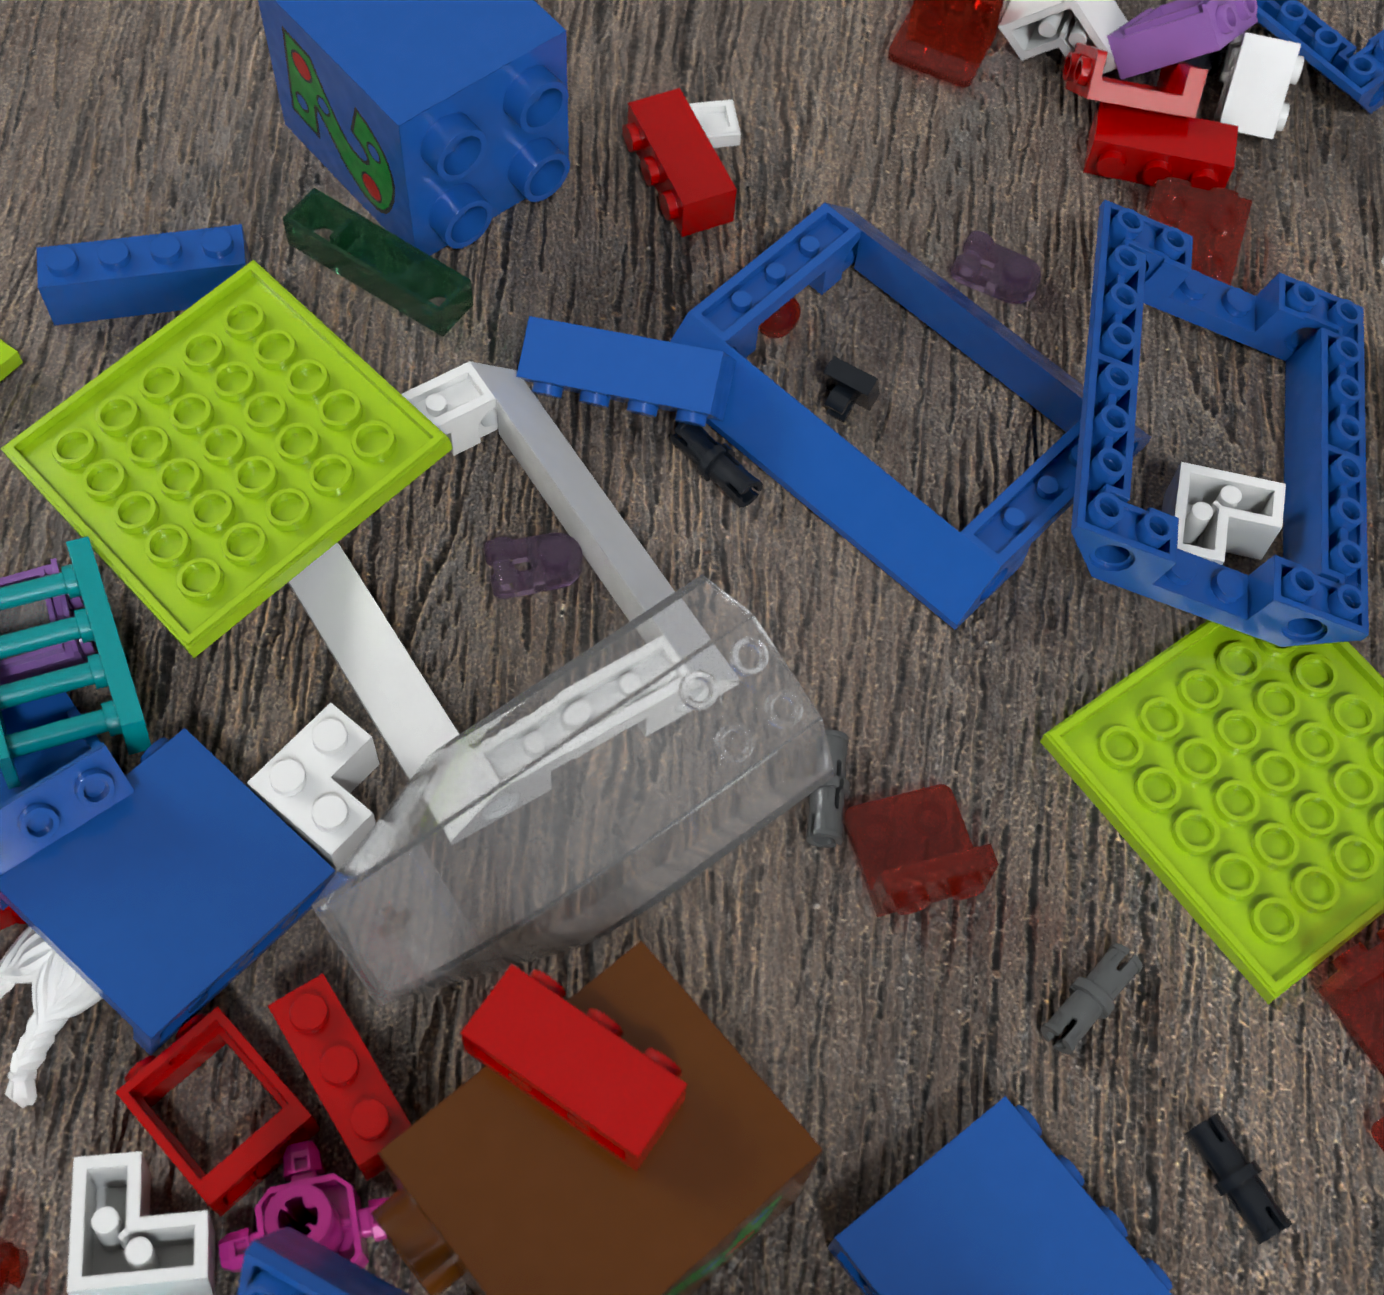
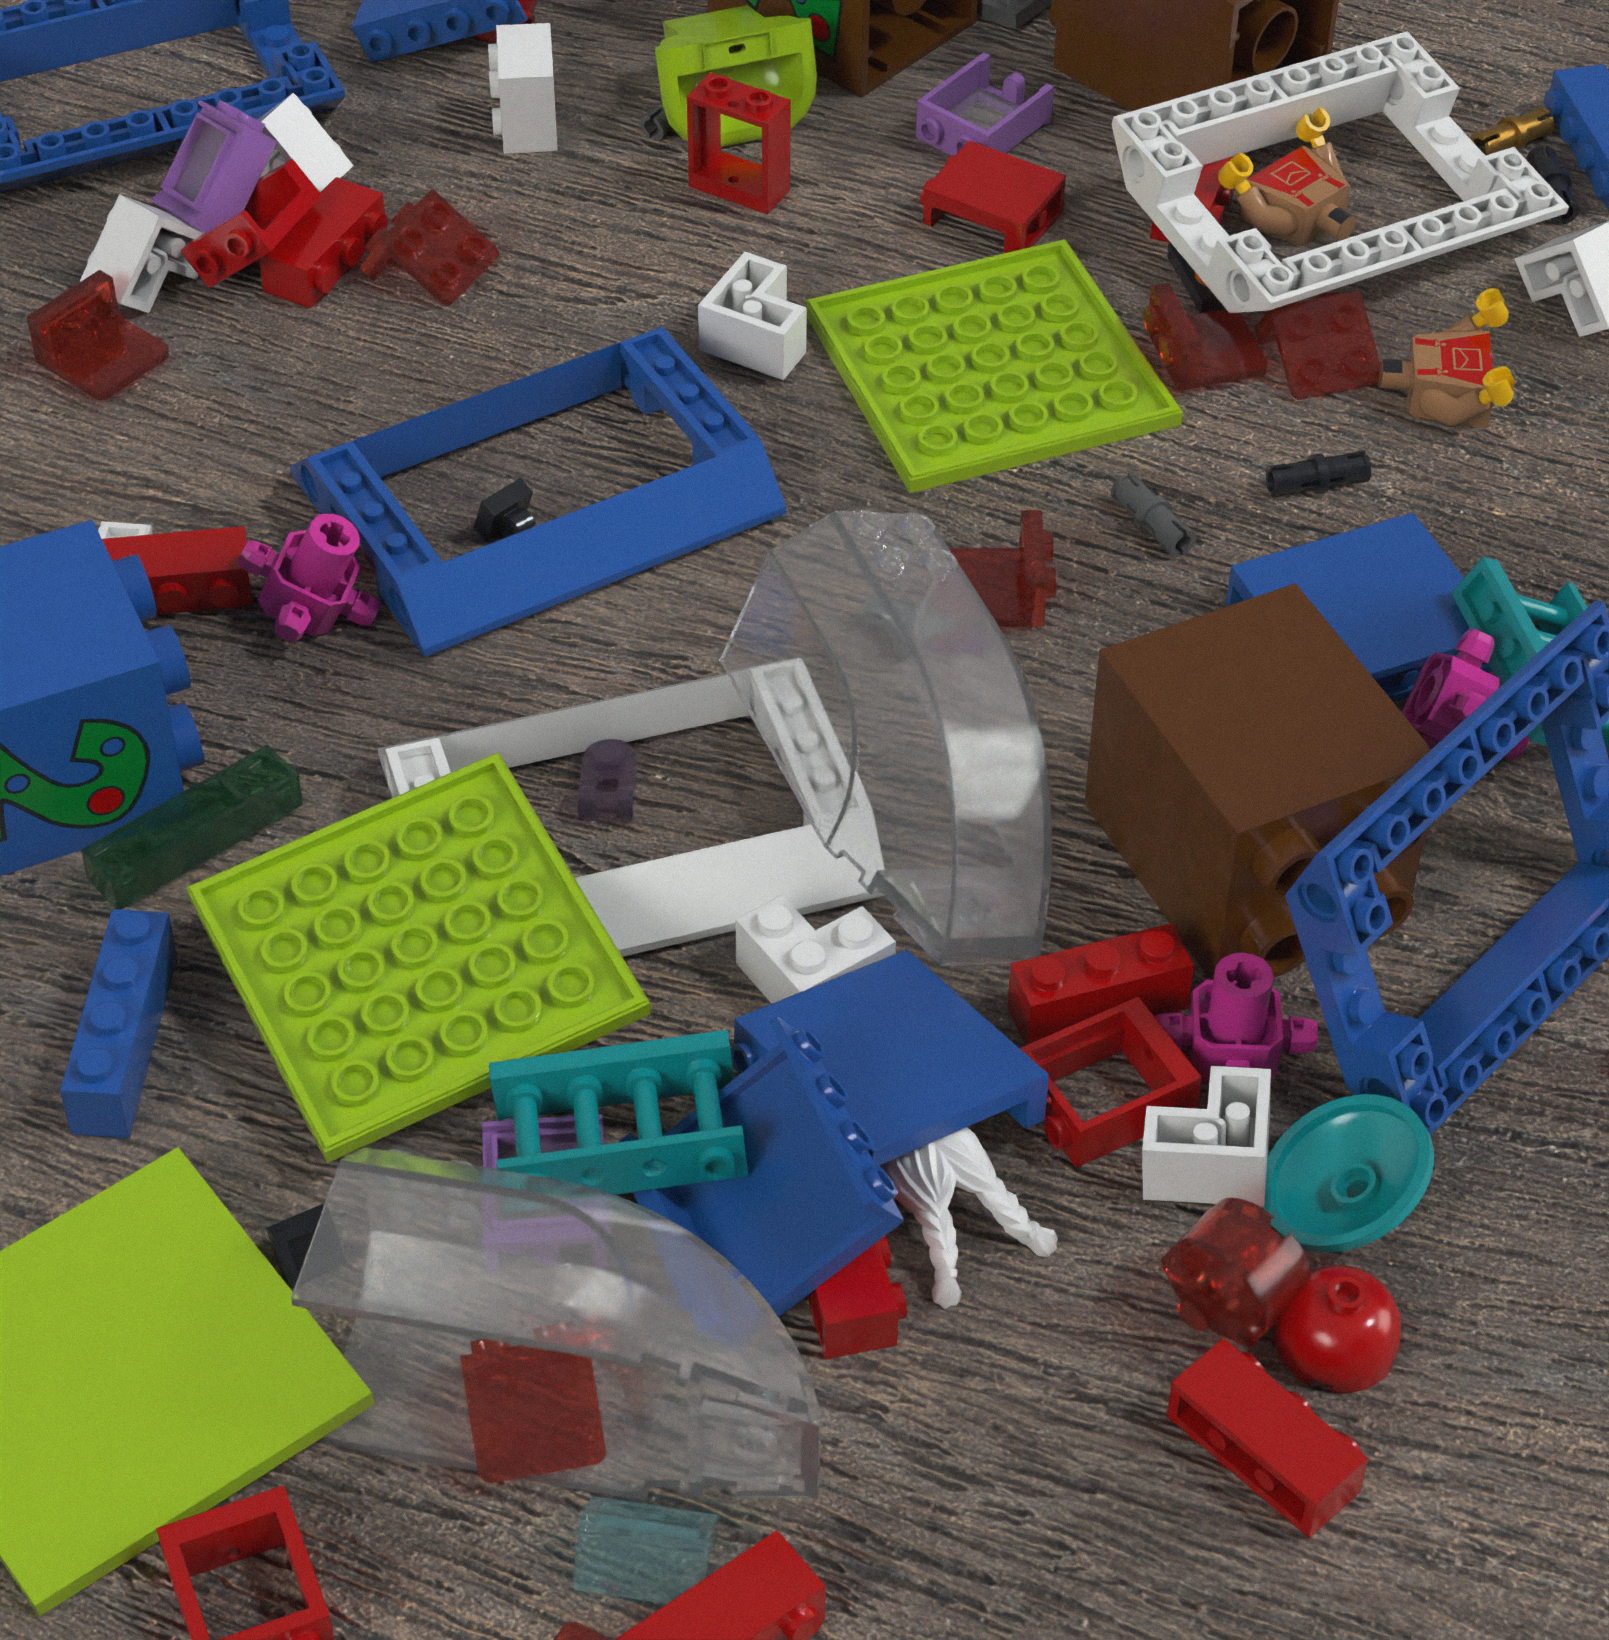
camera: 70 degrees left, 15 degrees down
red brick [460,964,688,1172] -> none
blue brick [516,316,736,427] -> none
black pin [671,423,763,508] -> none
clear purple plate [950,231,1041,304] -> none
blue slope [1071,200,1369,647] -> none
none -> dark pink piece [237,514,381,642]

